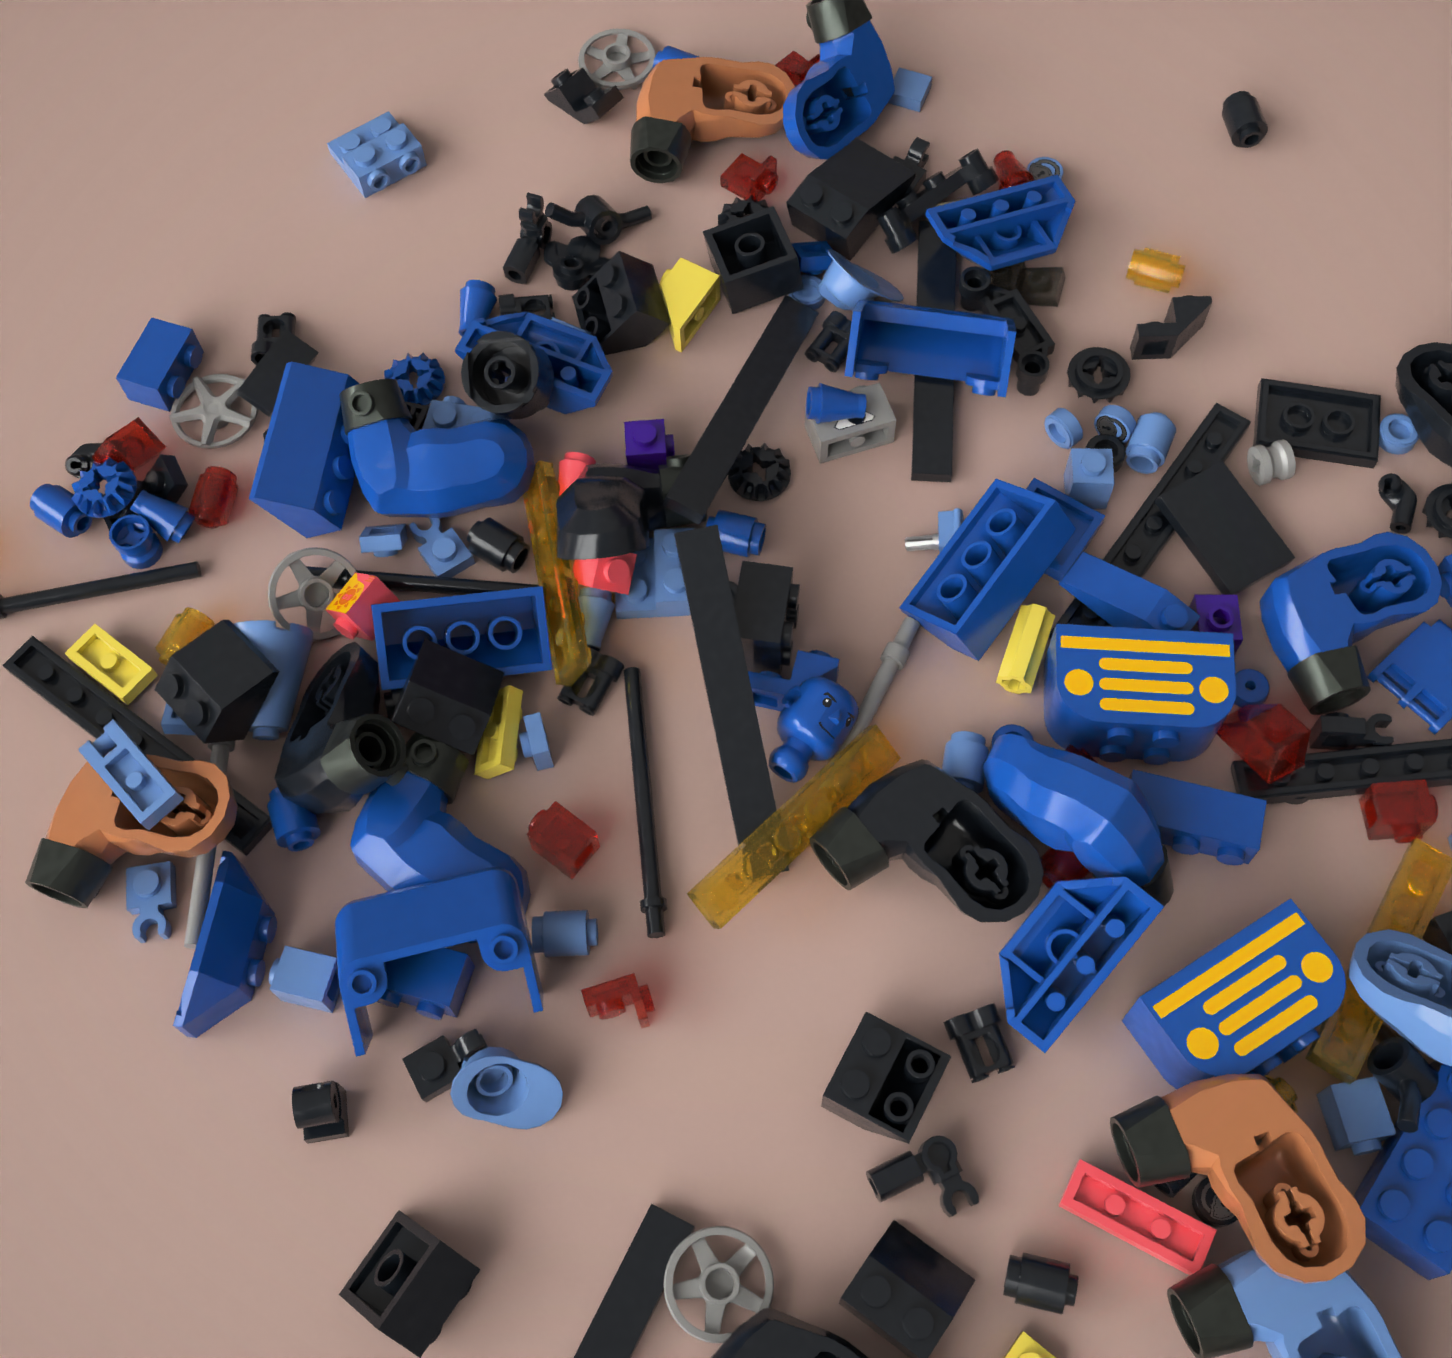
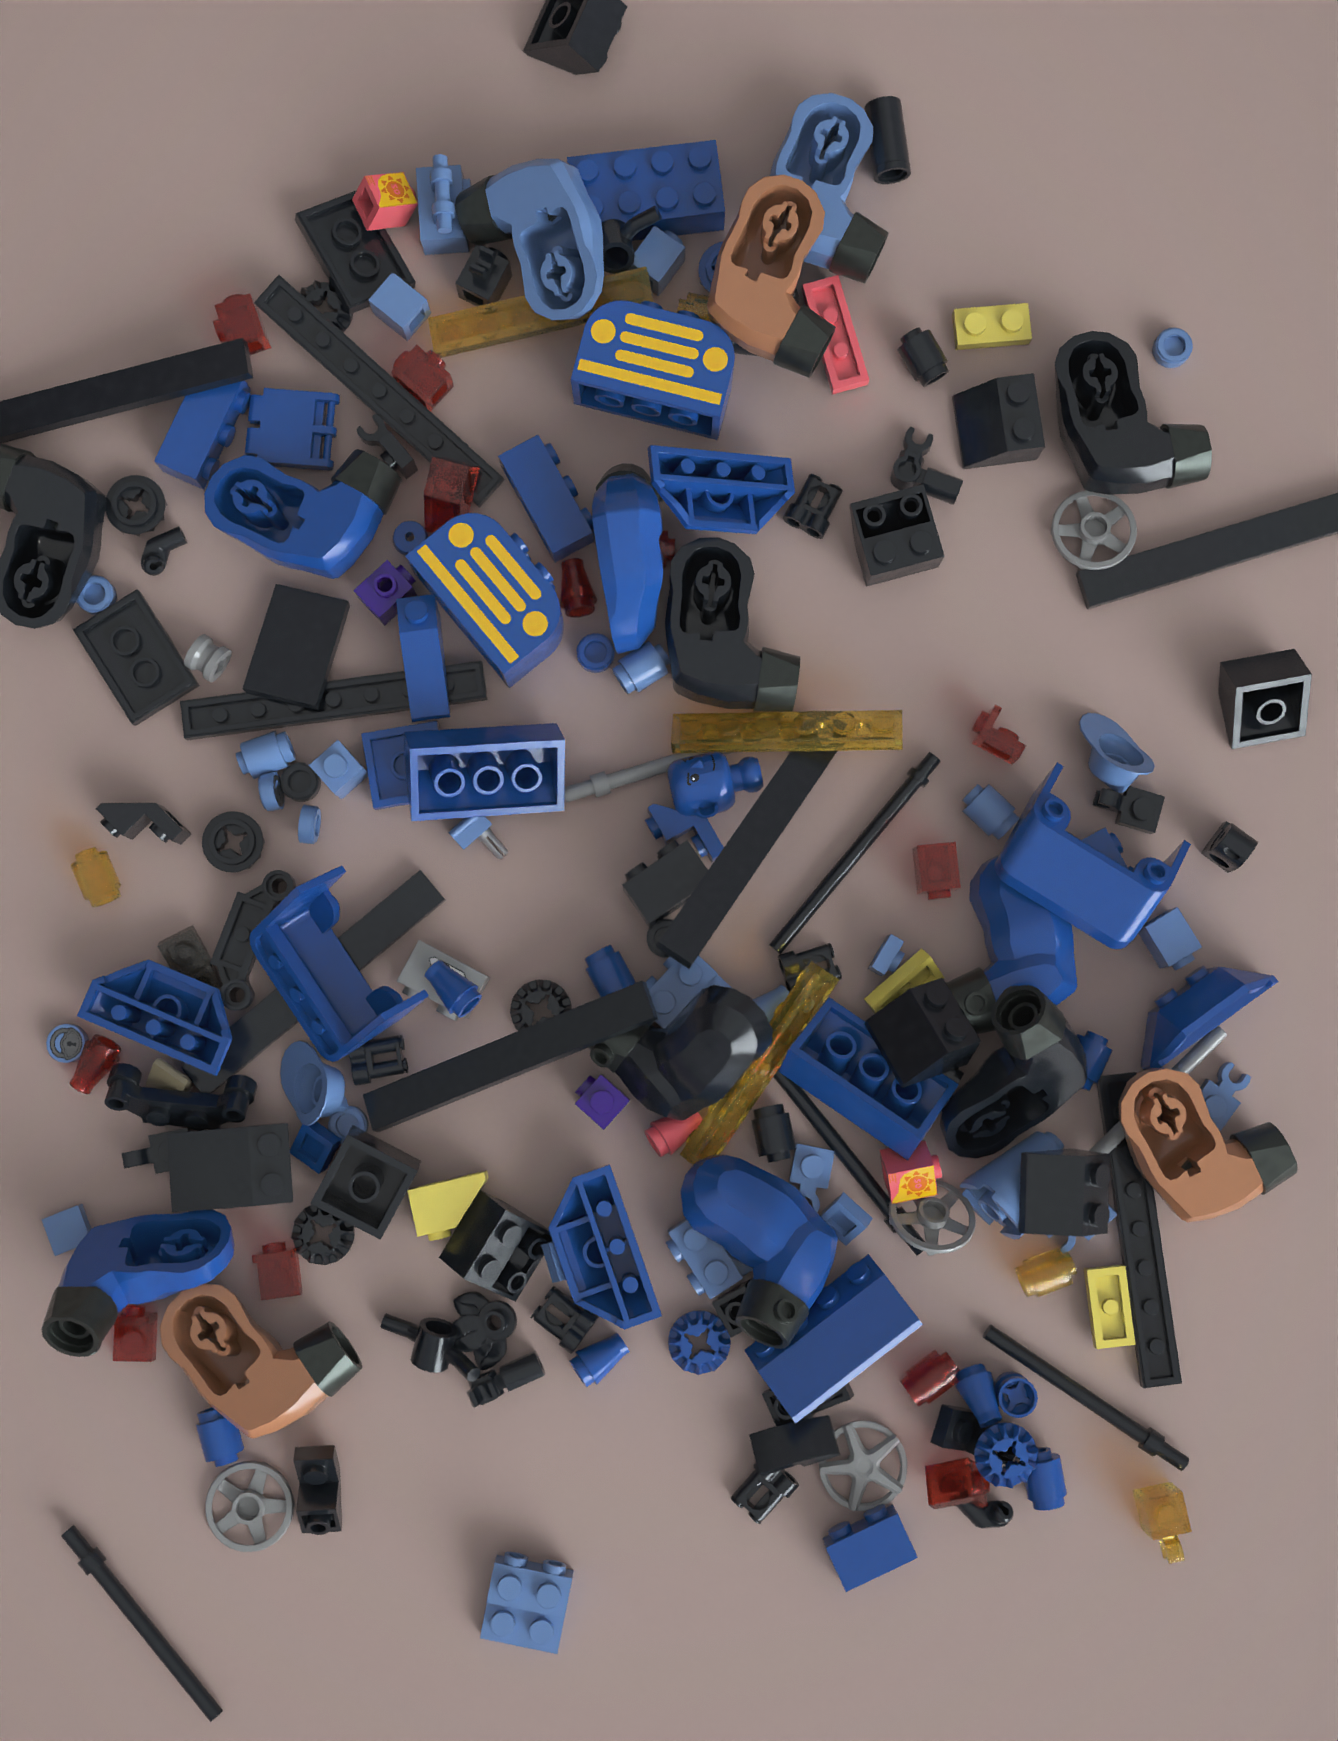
camera: 140 degrees left, 20 degrees up
medium blue plate [78,719,184,830] -> none
black brick [461,331,554,420] -> none
light yellow axle [996,603,1055,694] -> none

